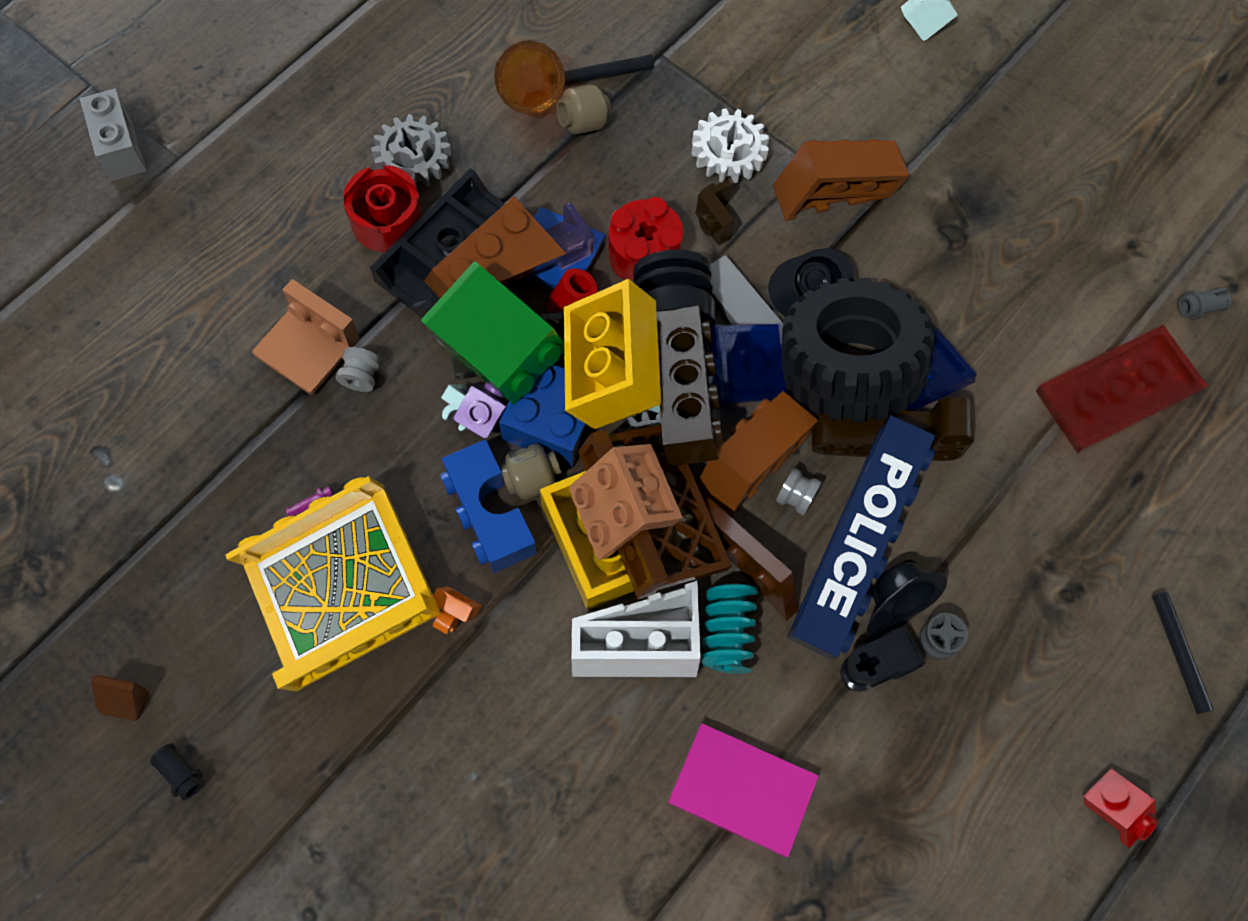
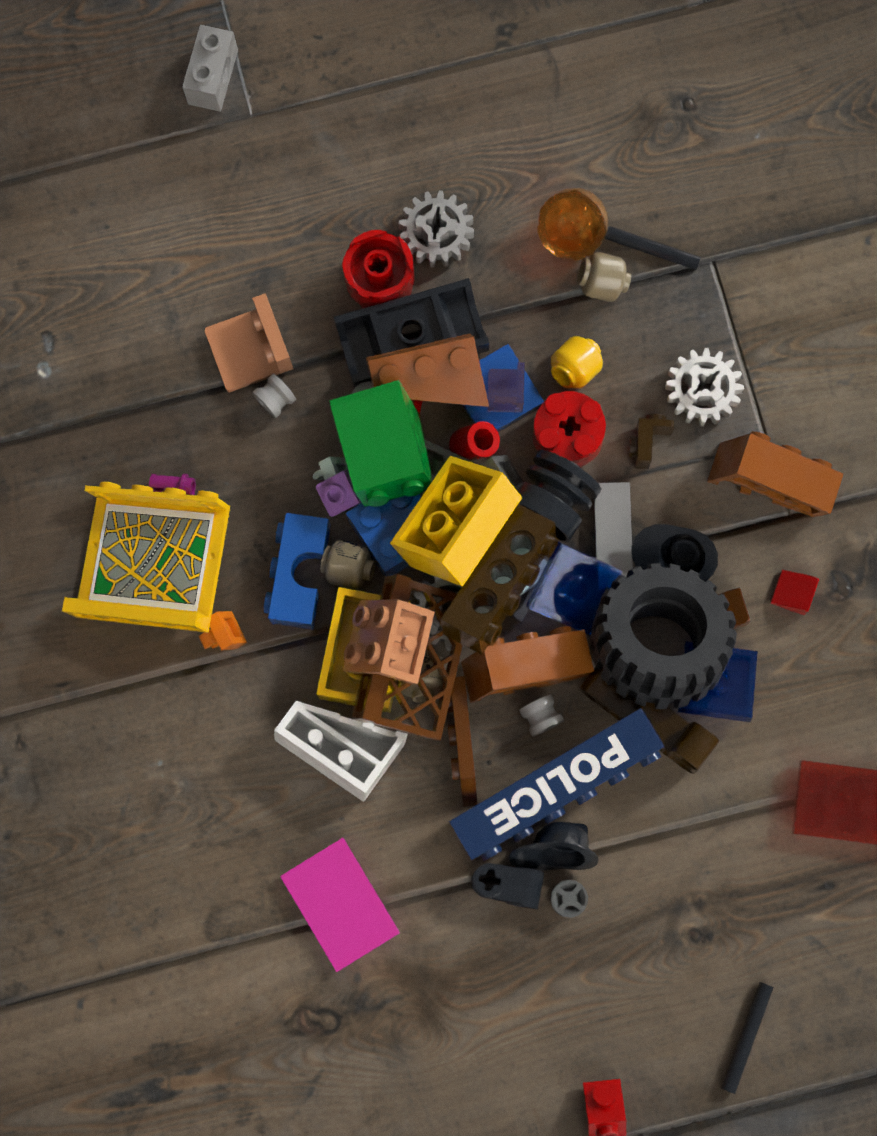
camera: 45 degrees right, 10 degrees up
teal piece [701,584,758,674] -> none
none -> yellow head [551,336,603,389]
none -> red slope [770,569,819,615]

